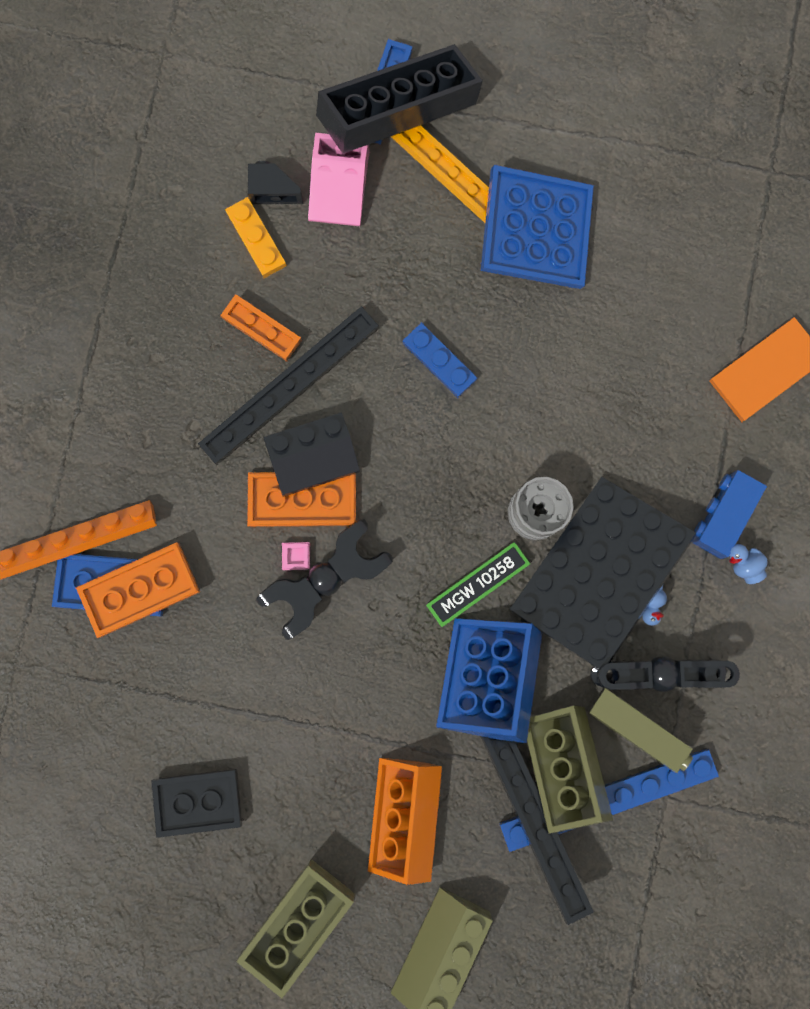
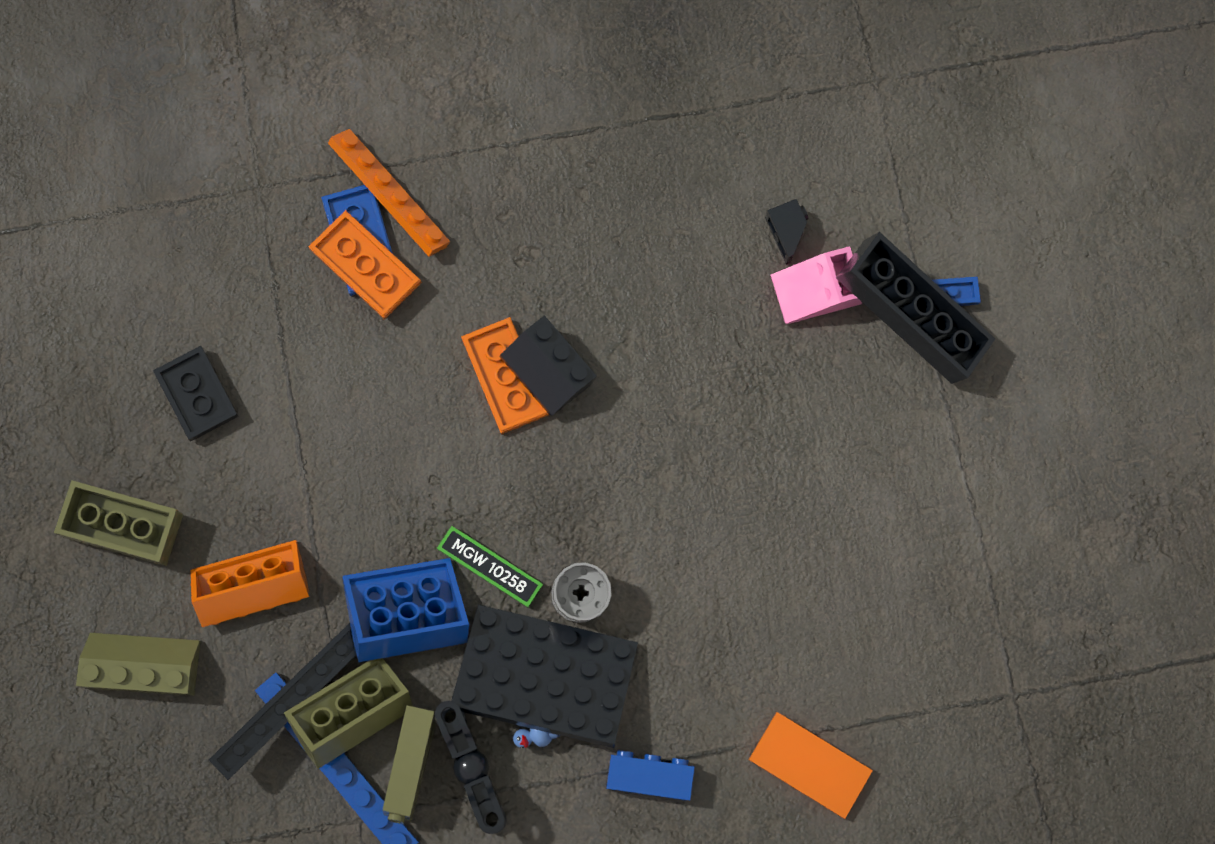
camera: 65 degrees right, 5 degrees down
black plate [198,306,379,465] -> none
orange plate [220,294,302,362] -> none
light orange plate [225,197,287,278] -> none
black piece [256,519,394,640] -> none
bright pink tile [282,542,310,570] -> none
light orange plate [390,125,489,223] -> none
blue plate [402,323,477,398] -> none
blue plate [481,165,594,289] -> none
medium blue animal [729,544,767,584] -> none

